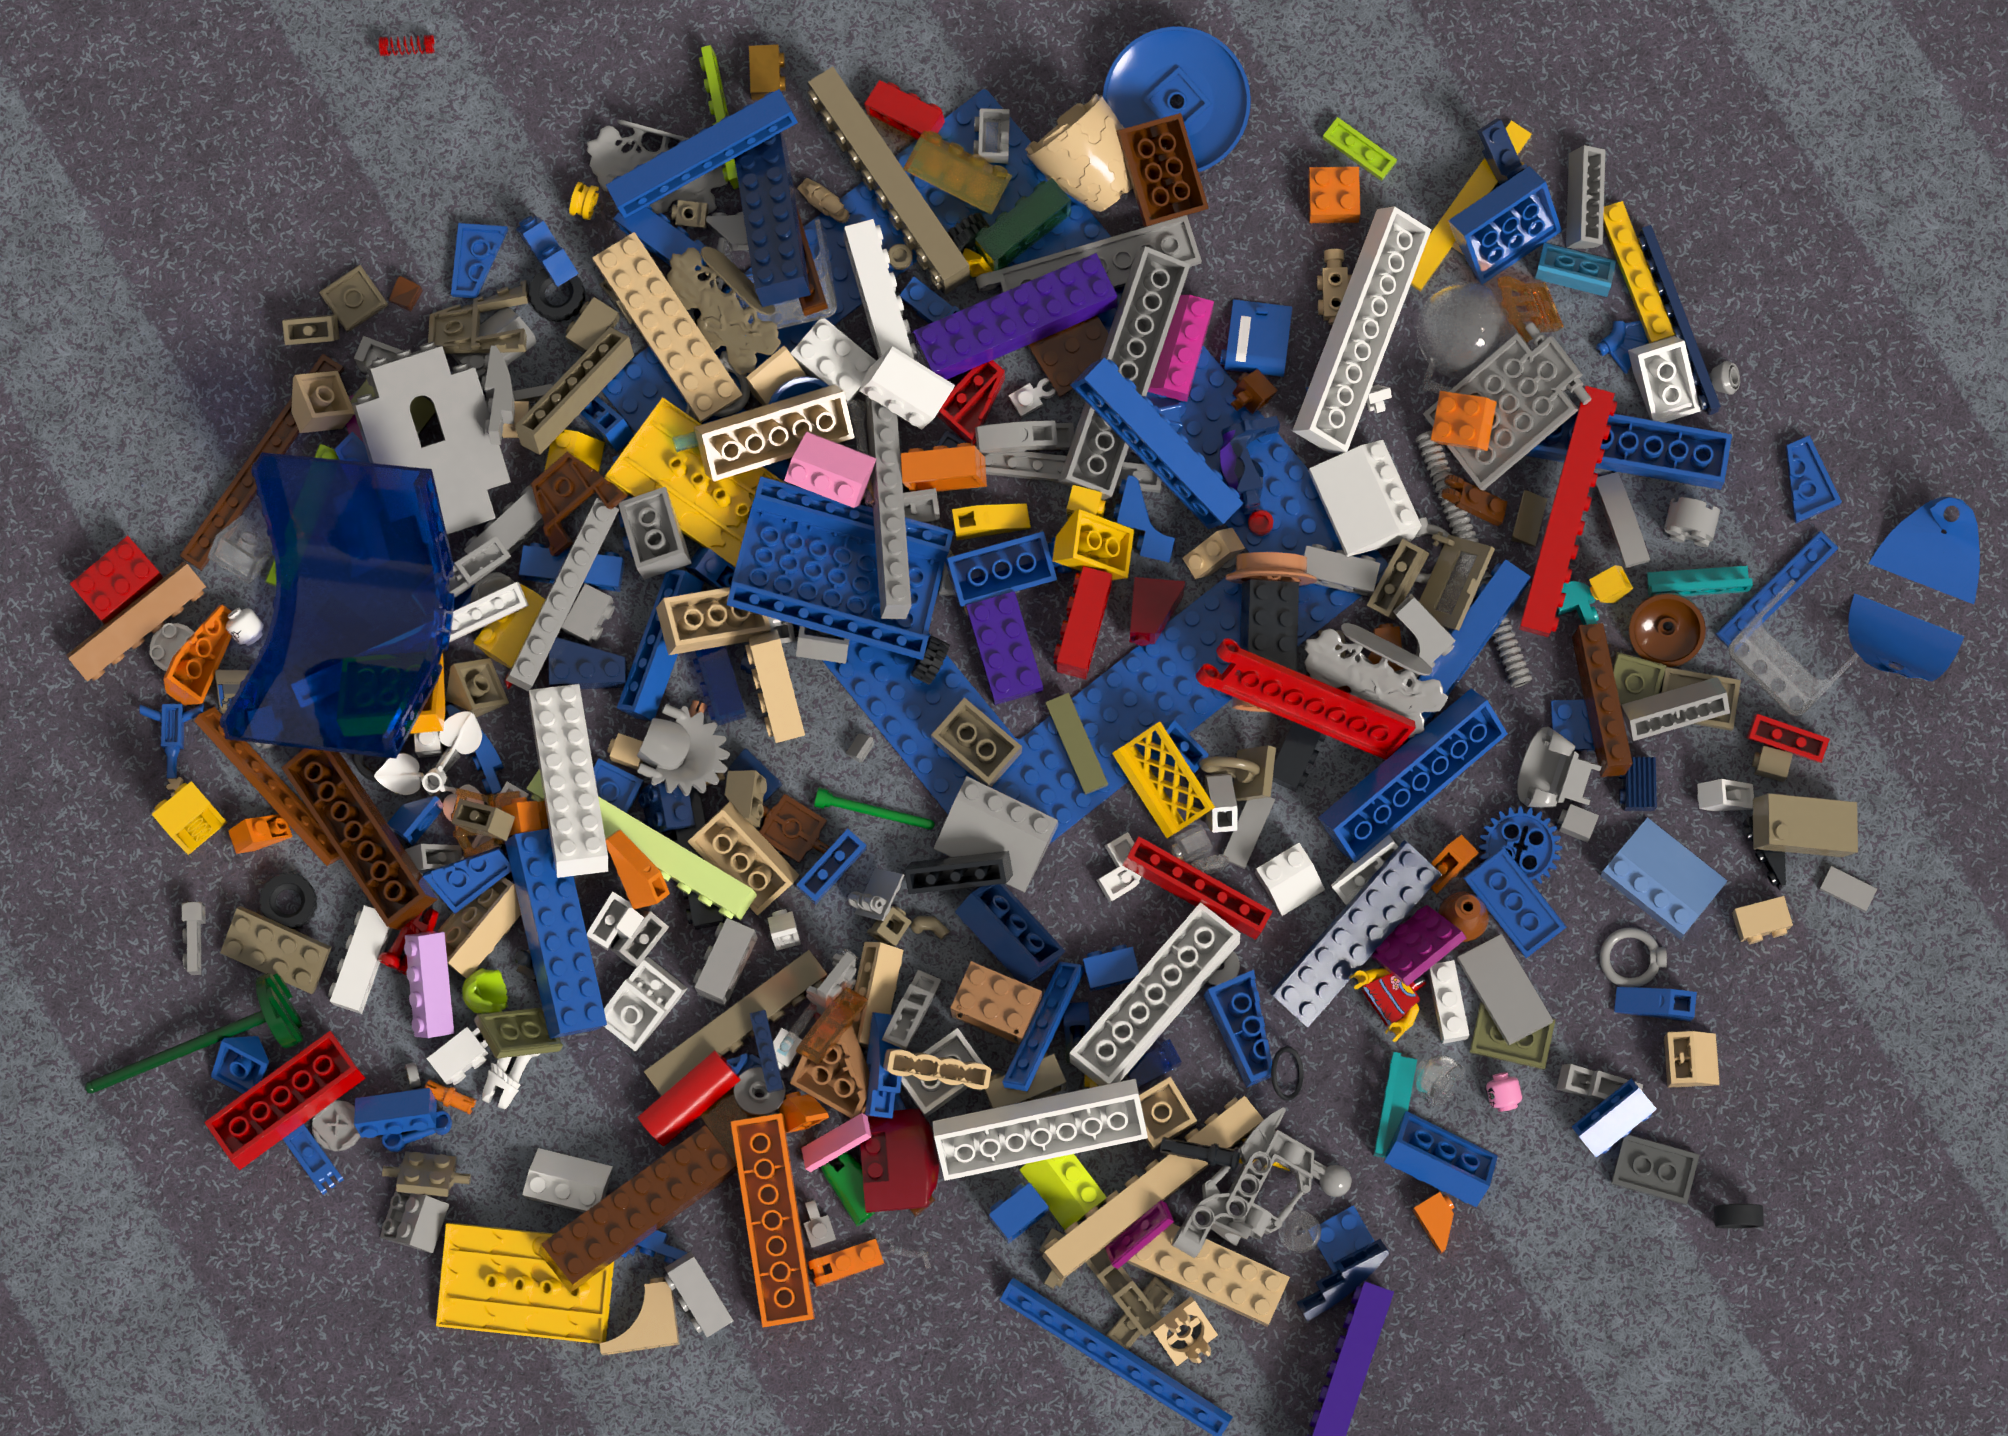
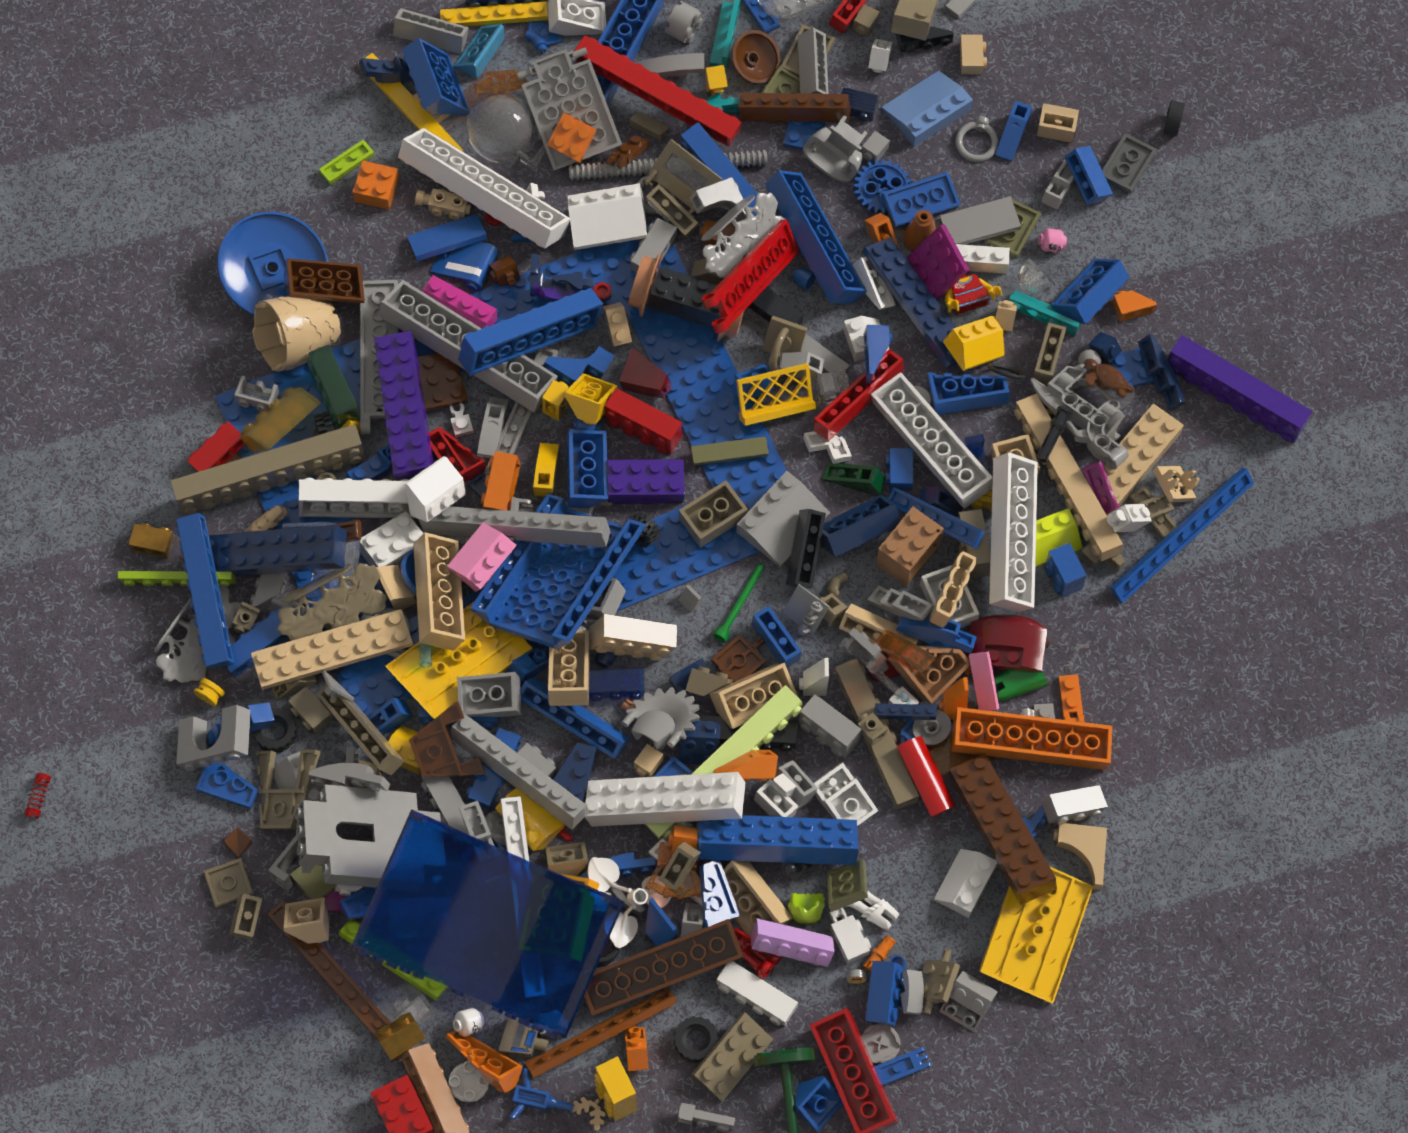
camera: 80 degrees left, 10 degrees down
none -> light grey arch [176,705,251,771]
none -> light grey piece [322,670,354,701]
none -> pearl gold brick [375,1011,426,1060]
none -> blue tile [407,214,487,261]
none -> blue hat [792,268,816,291]
none -> dark green slope [822,463,886,494]
none -> dark tan brick [857,712,888,746]
none -> blue slope [863,325,893,383]
none -> light grey slope [900,970,924,1015]
none -> yellow slope [943,315,1004,371]
none -> tan brick [996,300,1017,332]
none -> dark tan brick [1033,322,1067,385]
none -> reddish brown animal [1084,359,1134,398]
none -> dark blue brick [1088,332,1122,363]
none -> white brick [1107,504,1152,532]

